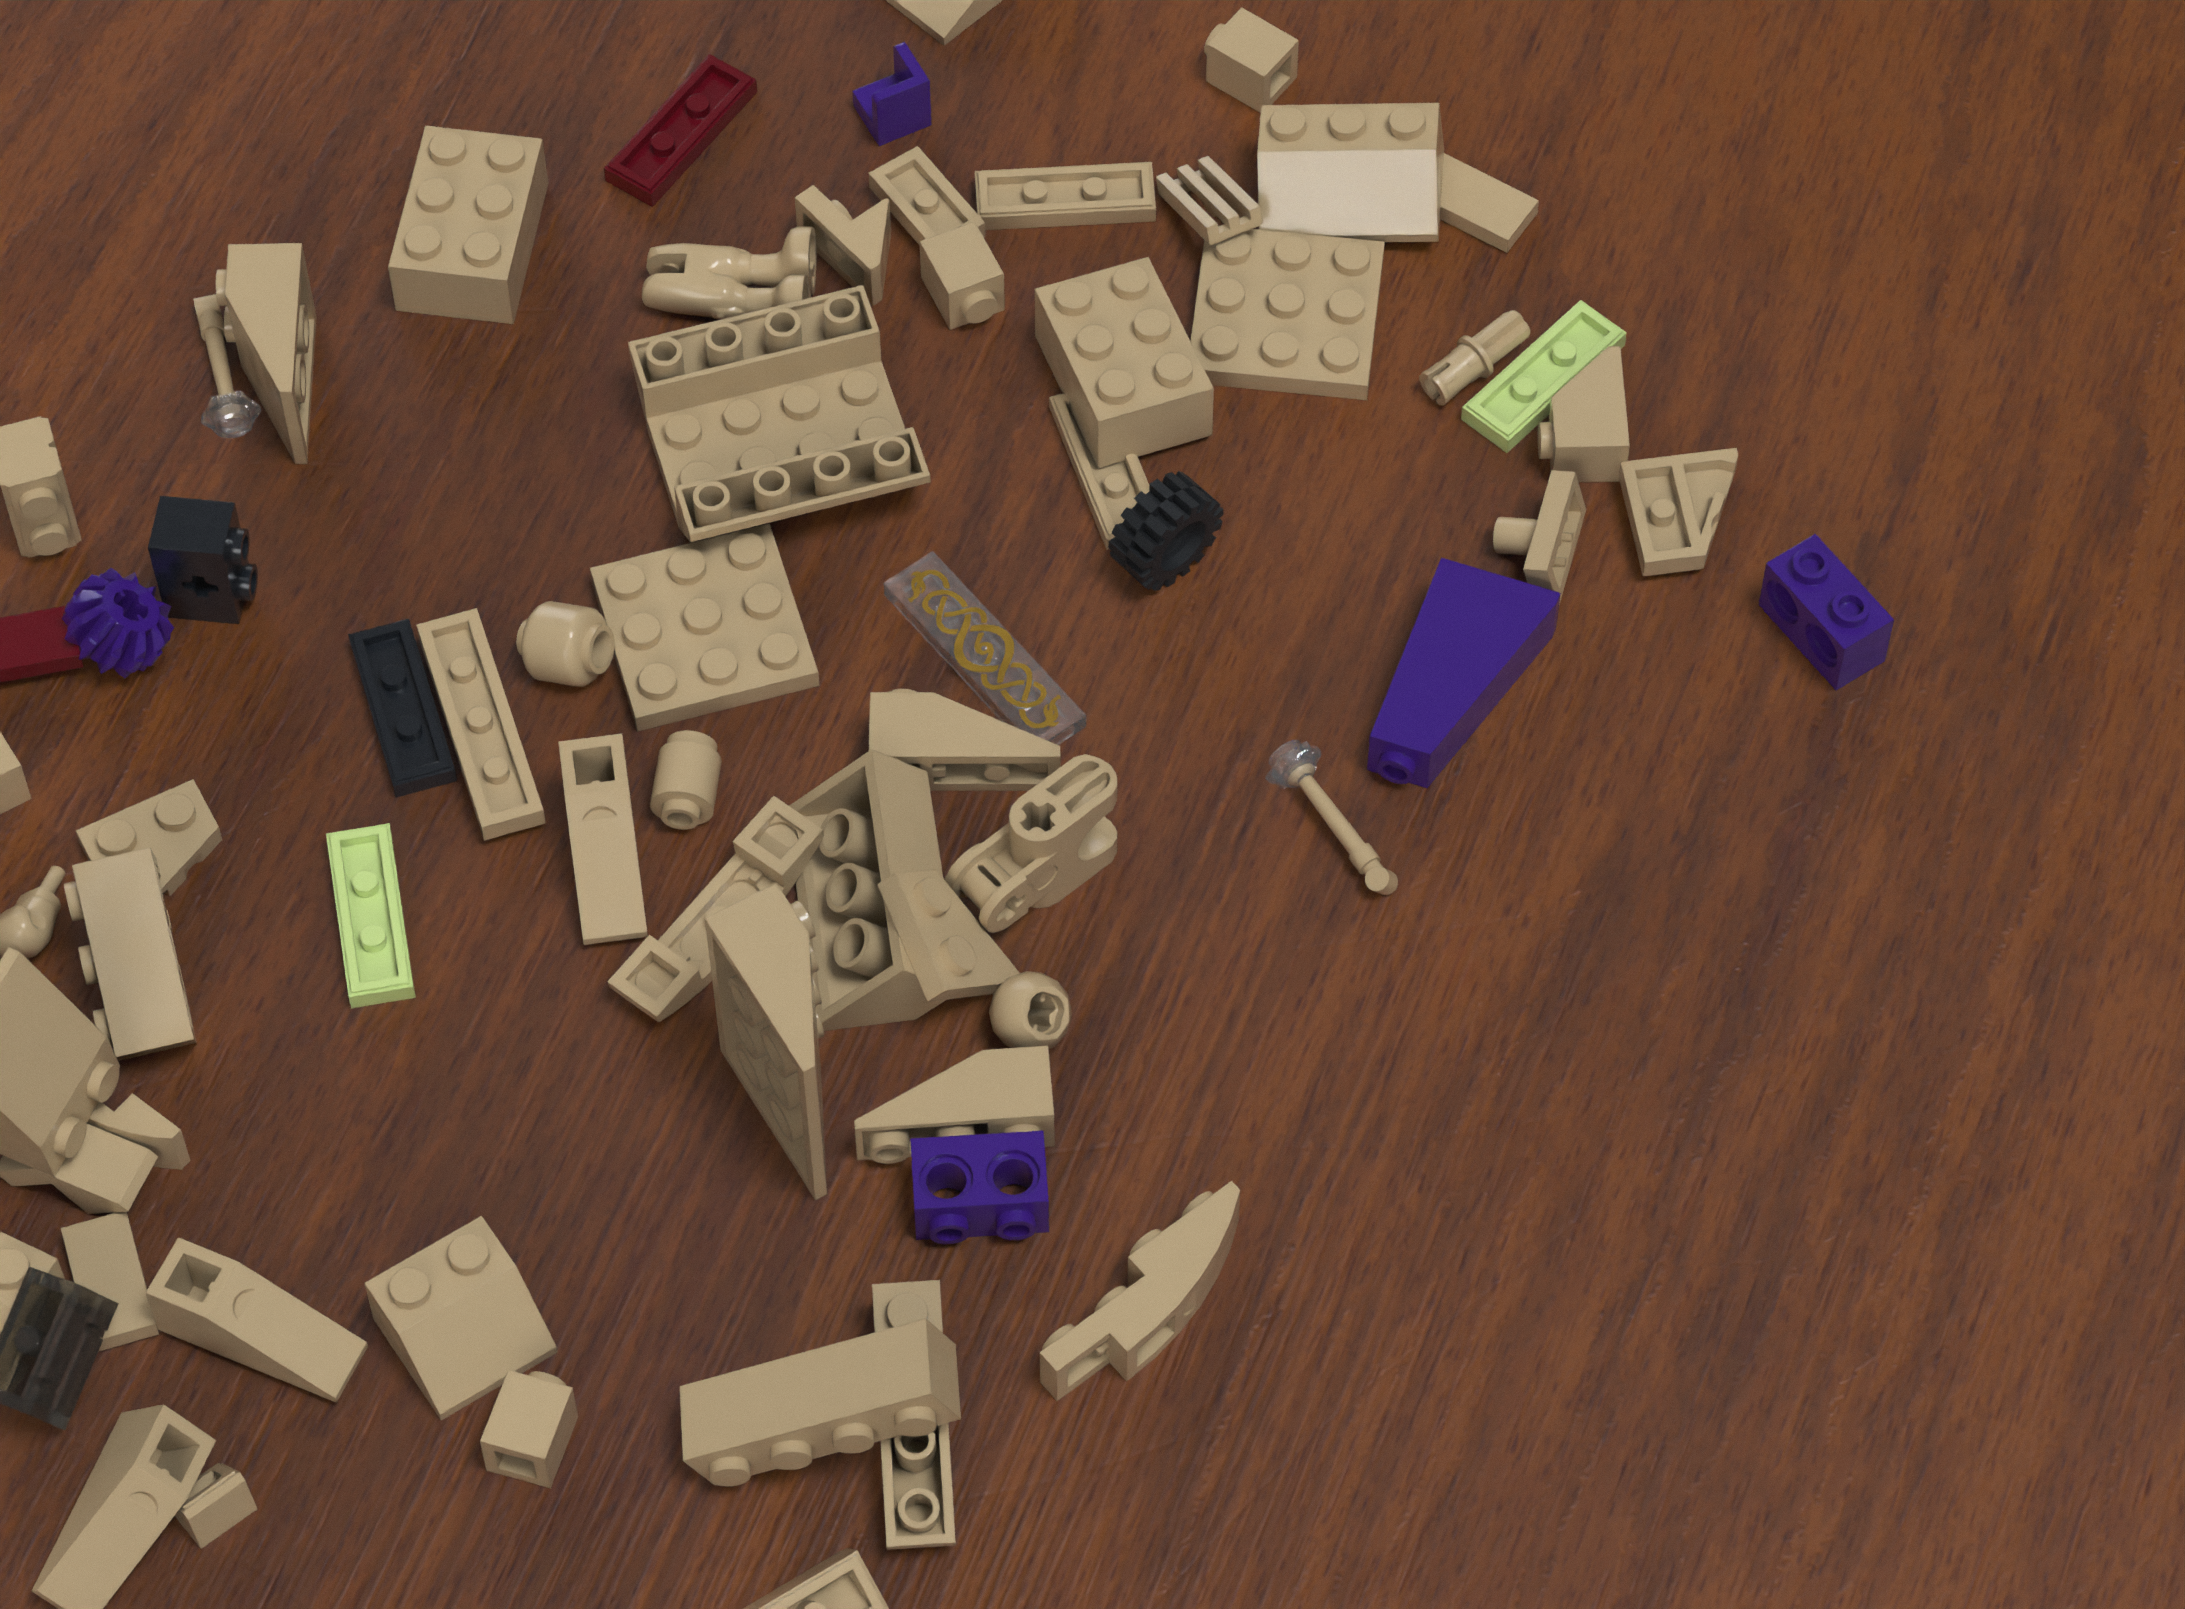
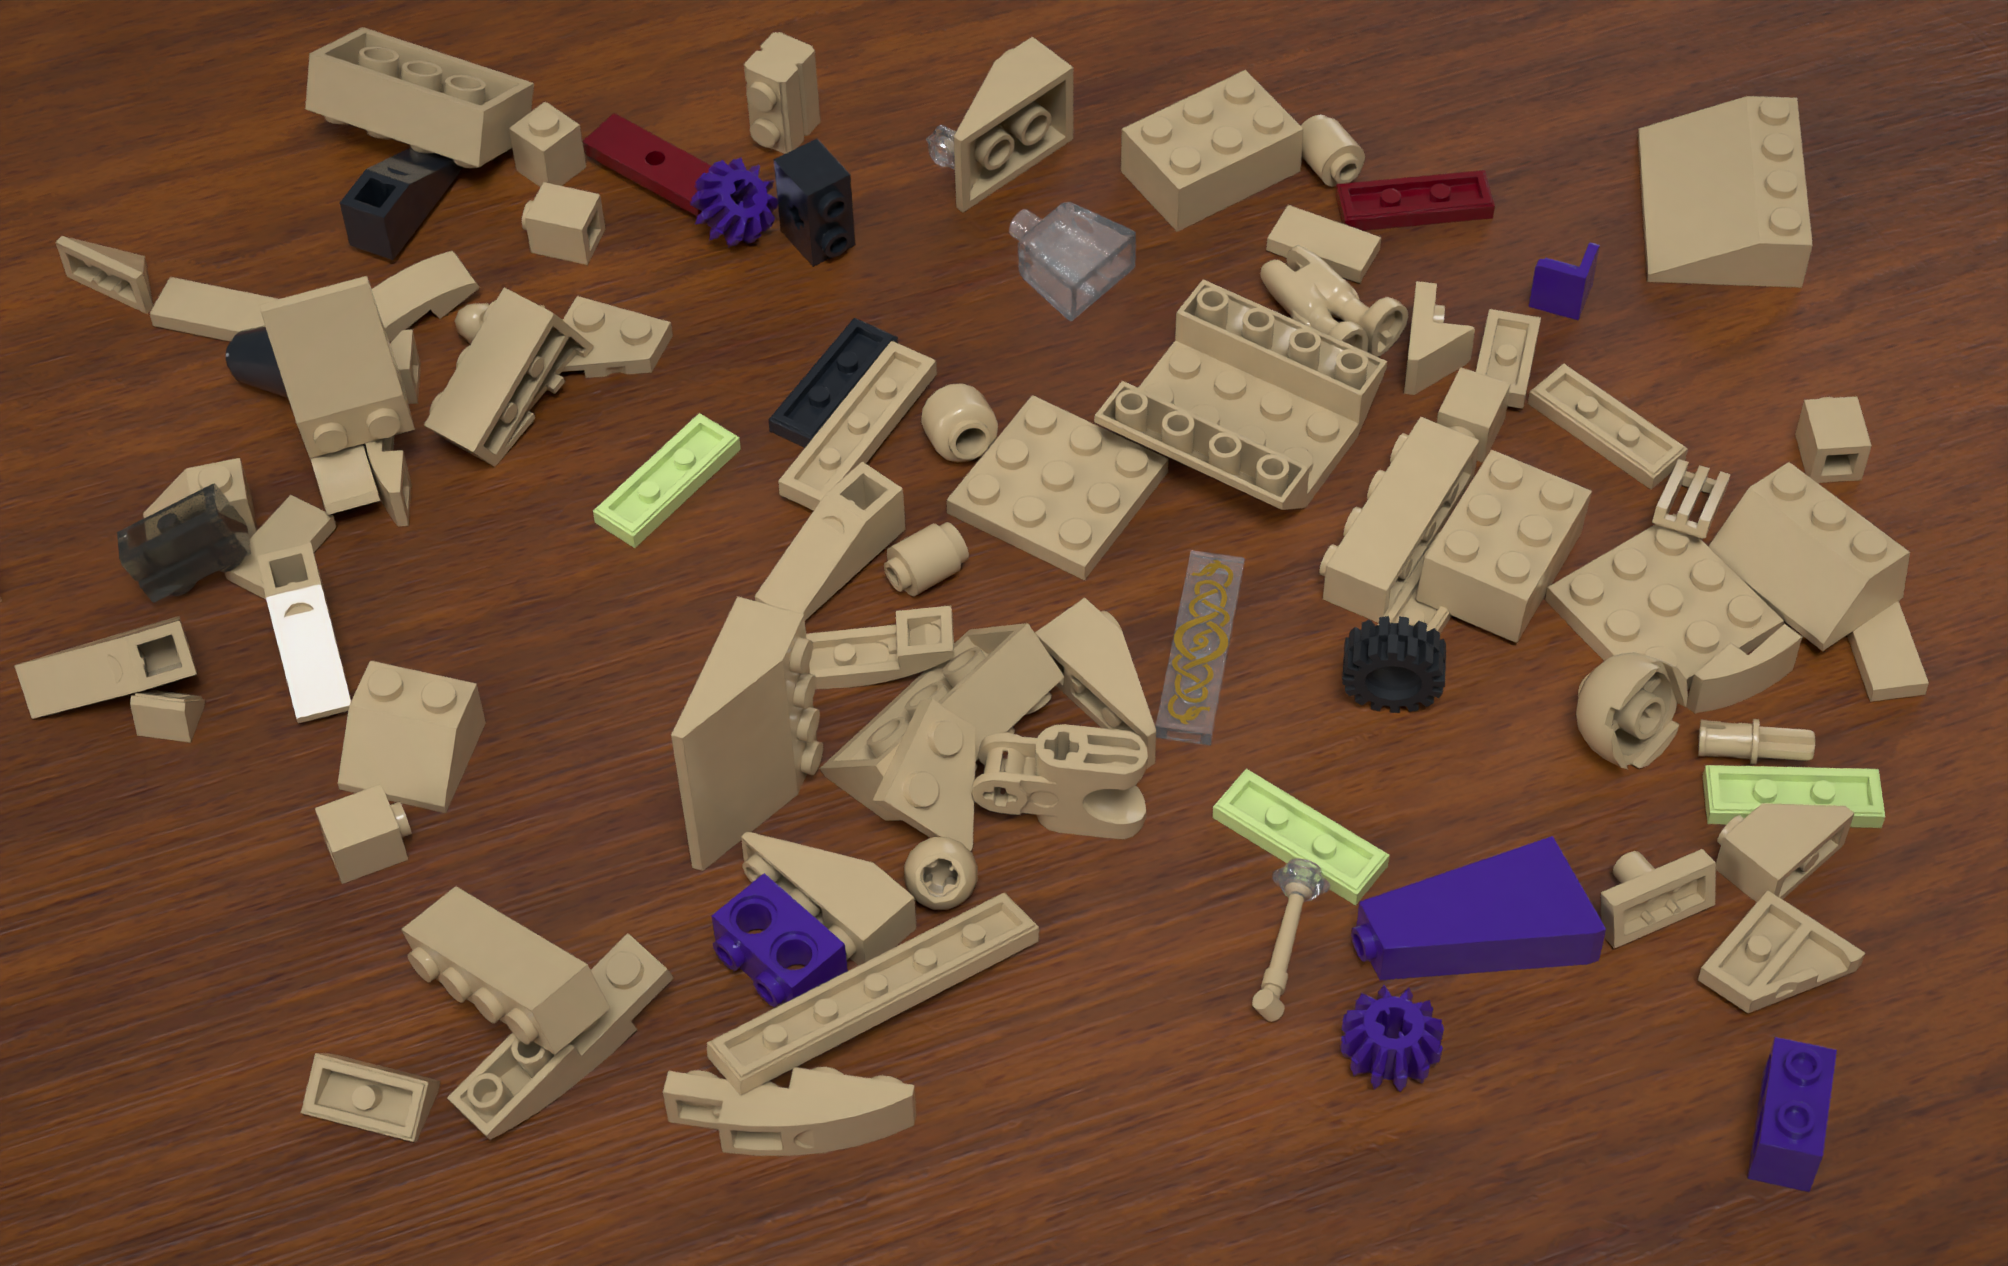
camera: 50 degrees right, 5 degrees down
none -> tan tile [707,892,1039,1095]
none -> clear torso [1009,202,1136,322]
none -> yellowish green tile [1212,769,1390,905]
none -> tan tile [1267,205,1381,283]
none -> tan brick [1301,115,1365,186]
none -> tan brick [1319,417,1480,623]
none -> dark purple gear [1340,985,1444,1092]
none -> tan cylinder [1576,652,1688,769]
none -> tan slope [1686,624,1802,713]

